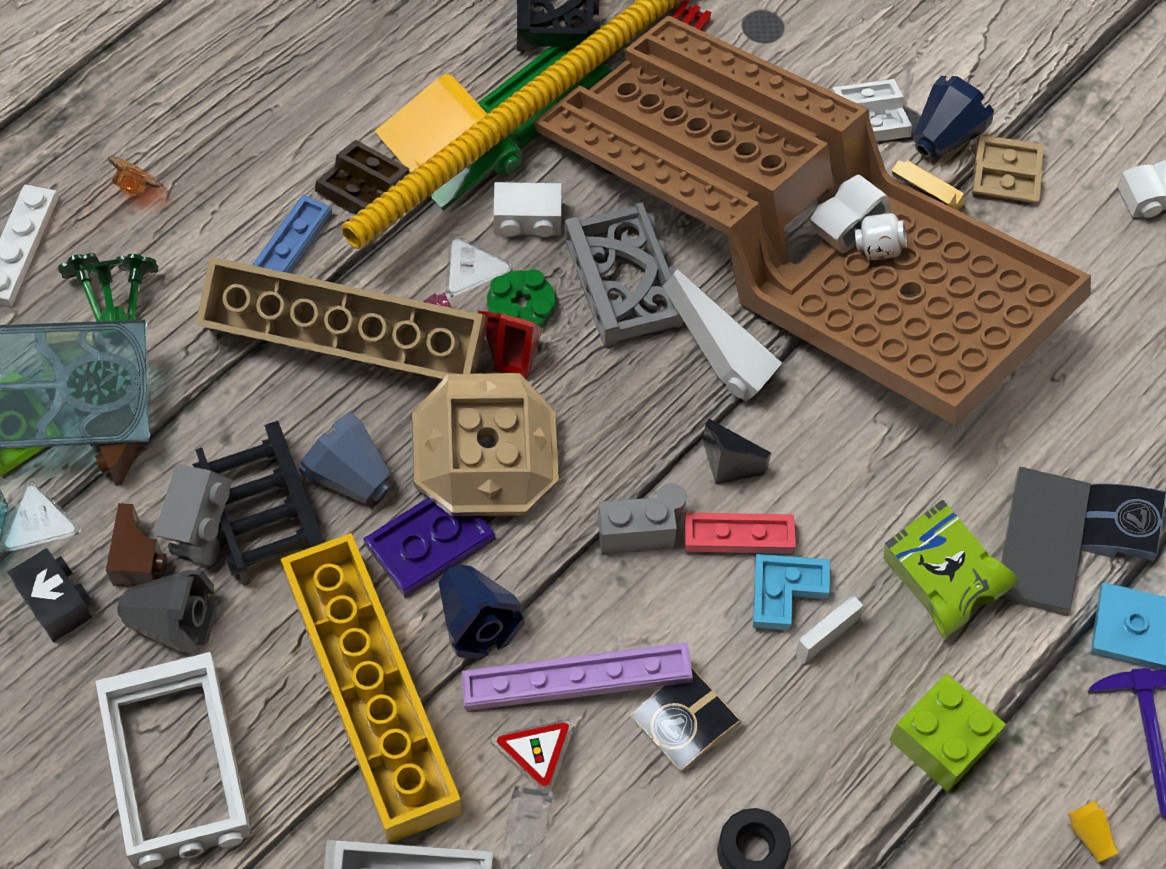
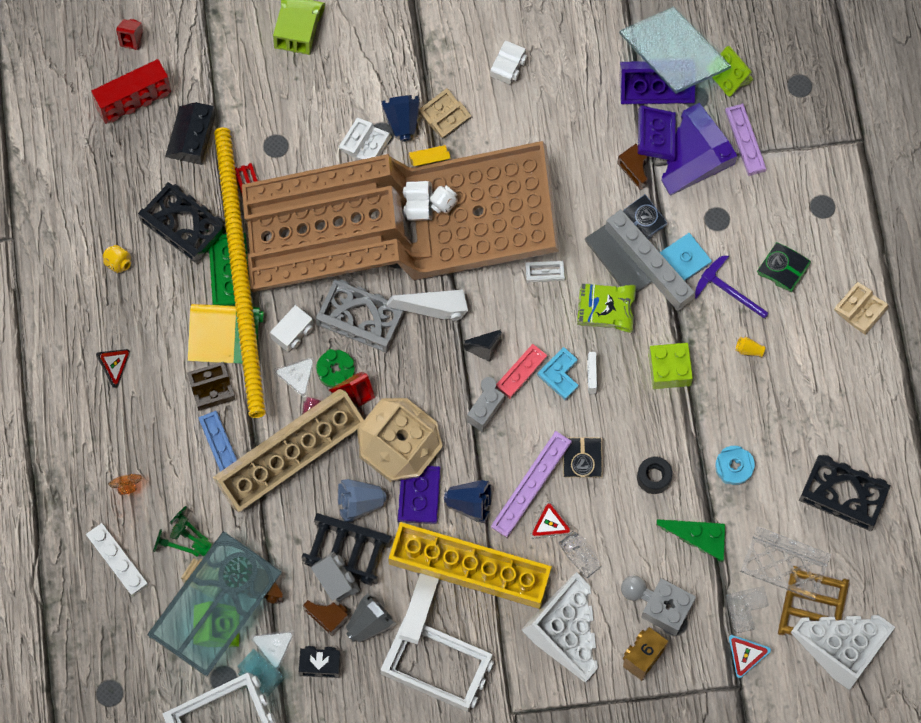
camera: 50 degrees left, 10 degrees up
none -> piece [96,349,130,388]
none -> white tile [398,573,439,645]
none -> white tile [525,261,565,283]
none -> light grey brick [605,209,695,311]

